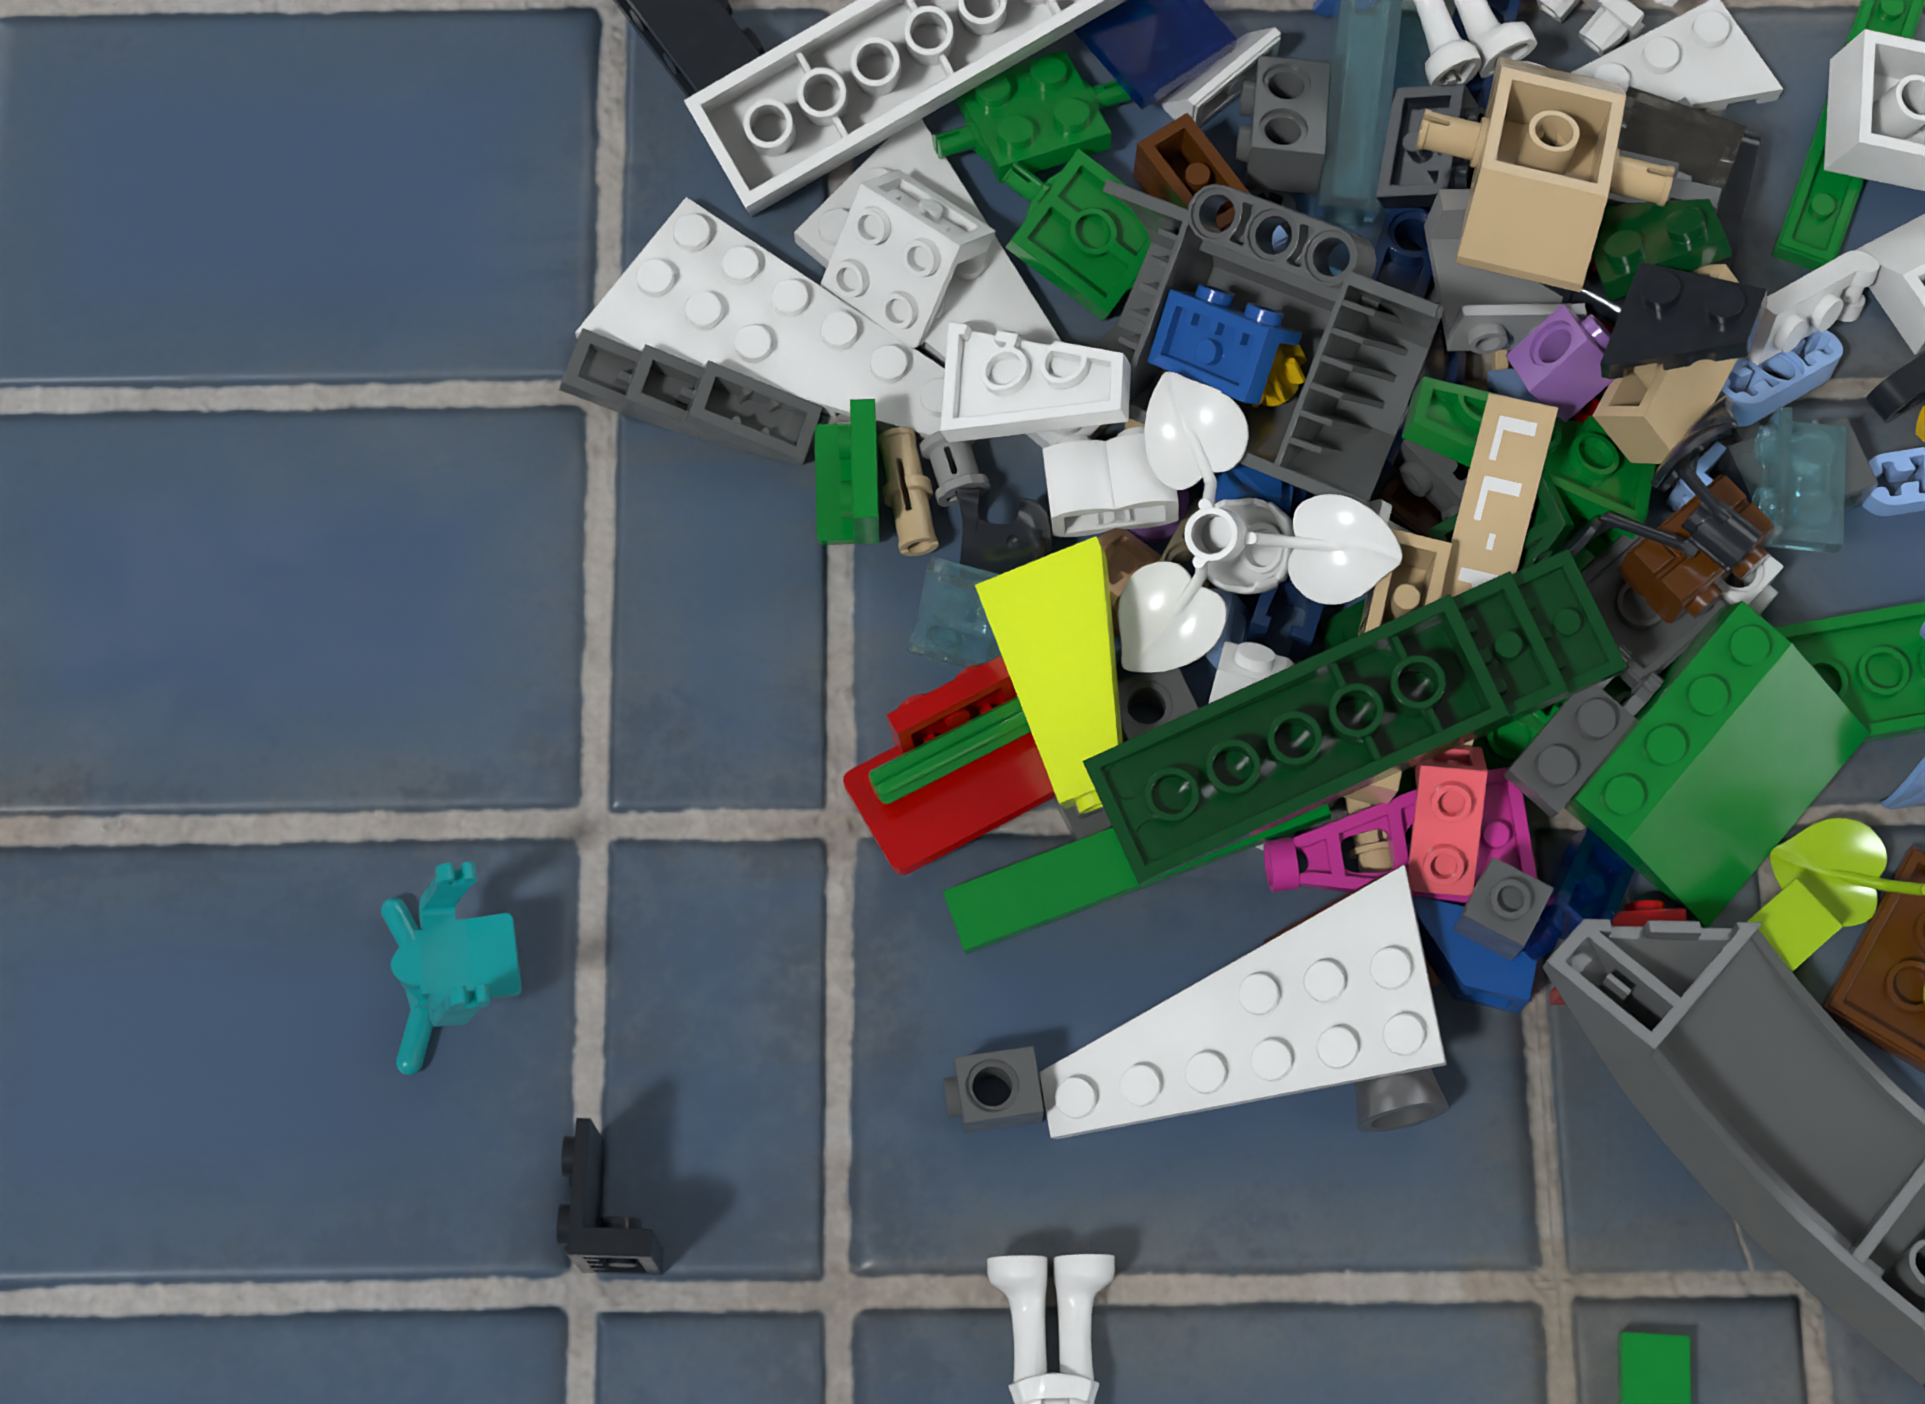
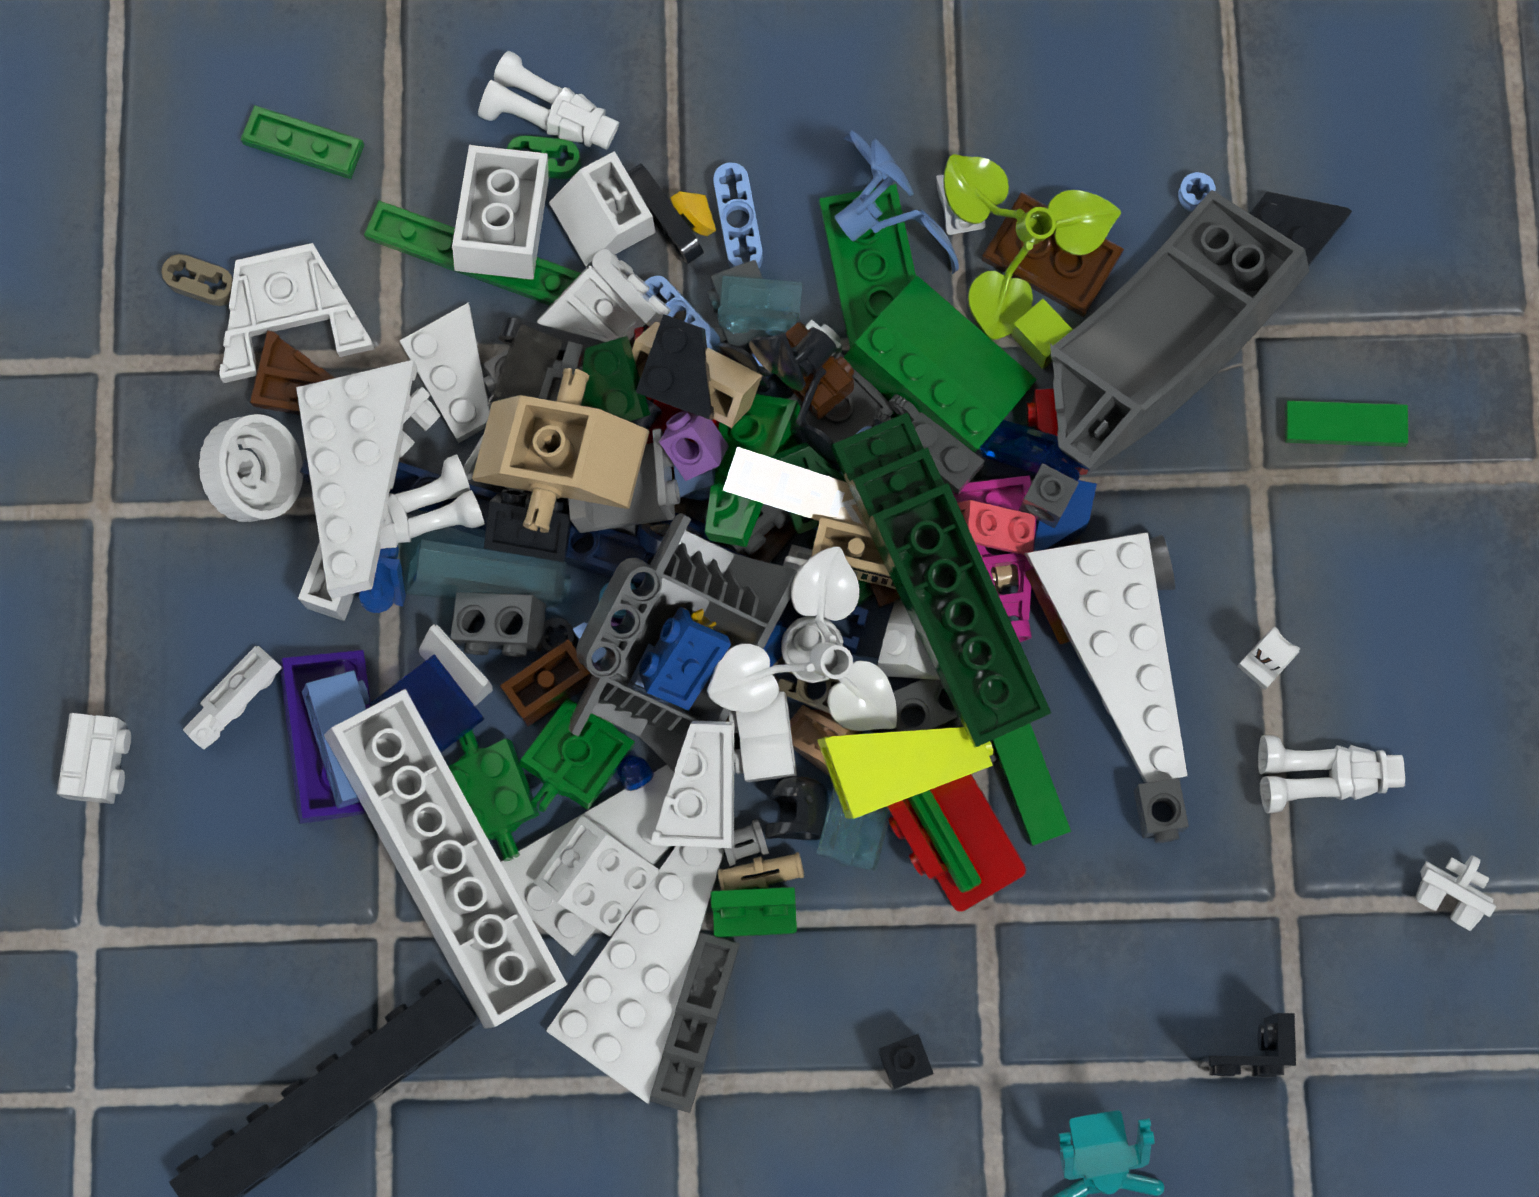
camera: 85 degrees left, 5 degrees up
none -> white wing [537,265,645,342]
none -> clear blue hinge [617,755,654,791]
none -> black brick [878,1033,934,1090]
none -> white leg [1237,627,1300,690]

